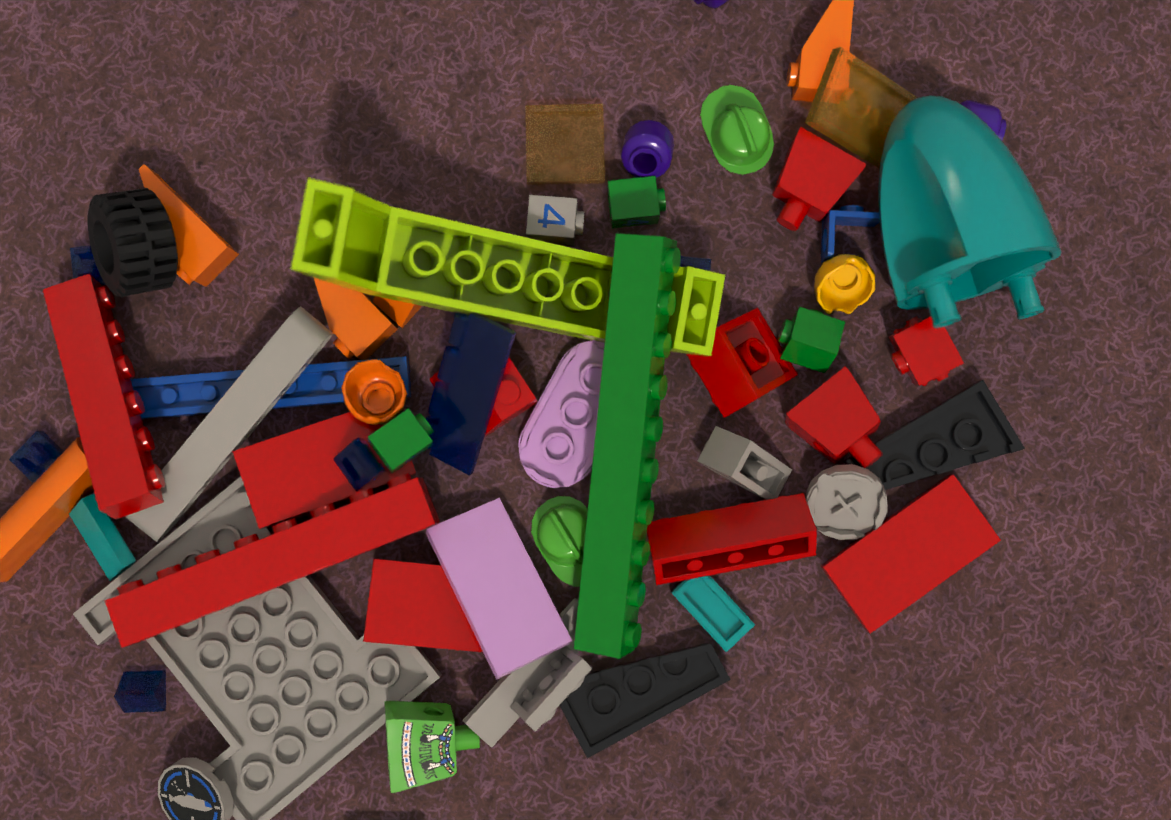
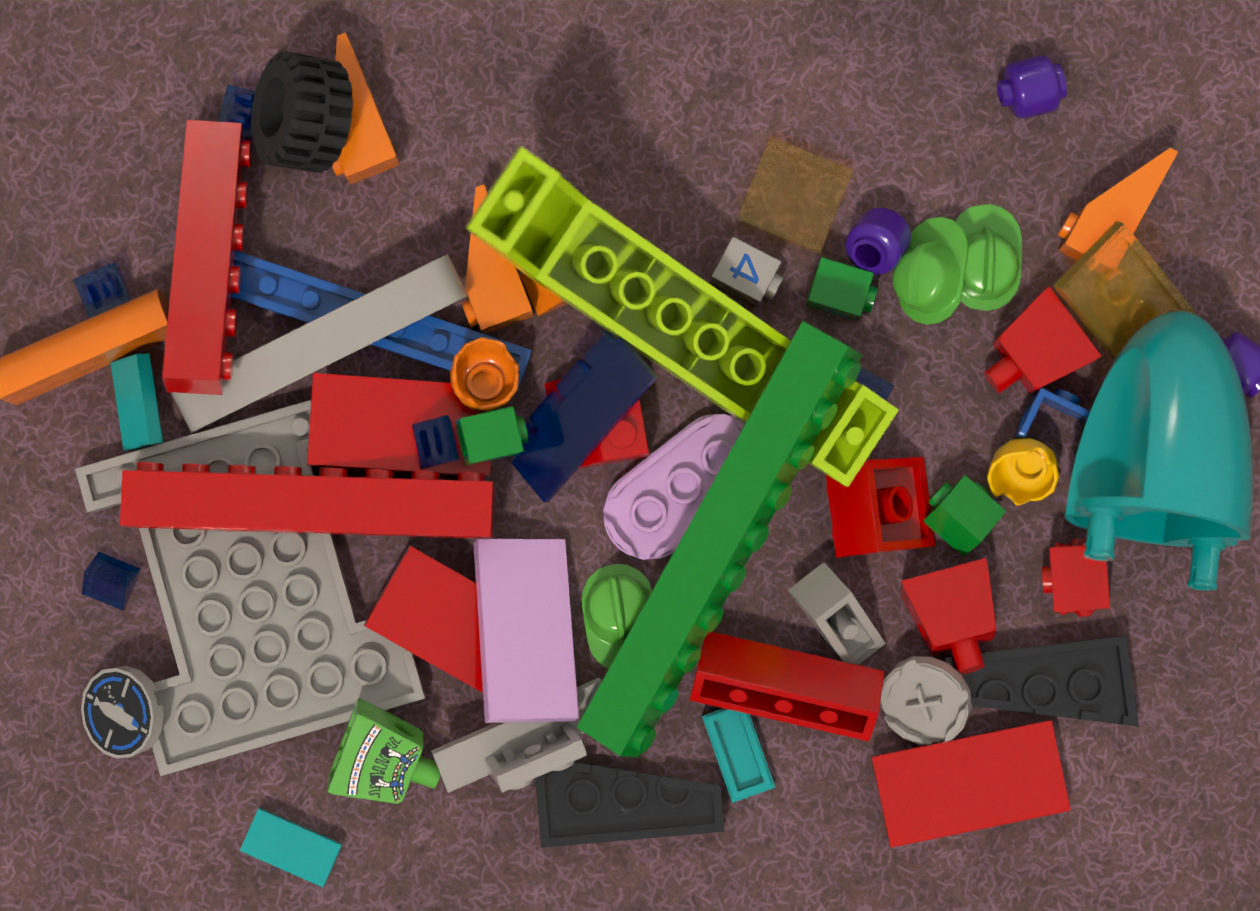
camera: 25 degrees right, 0 degrees up
none -> bright green piece [892,217,968,325]

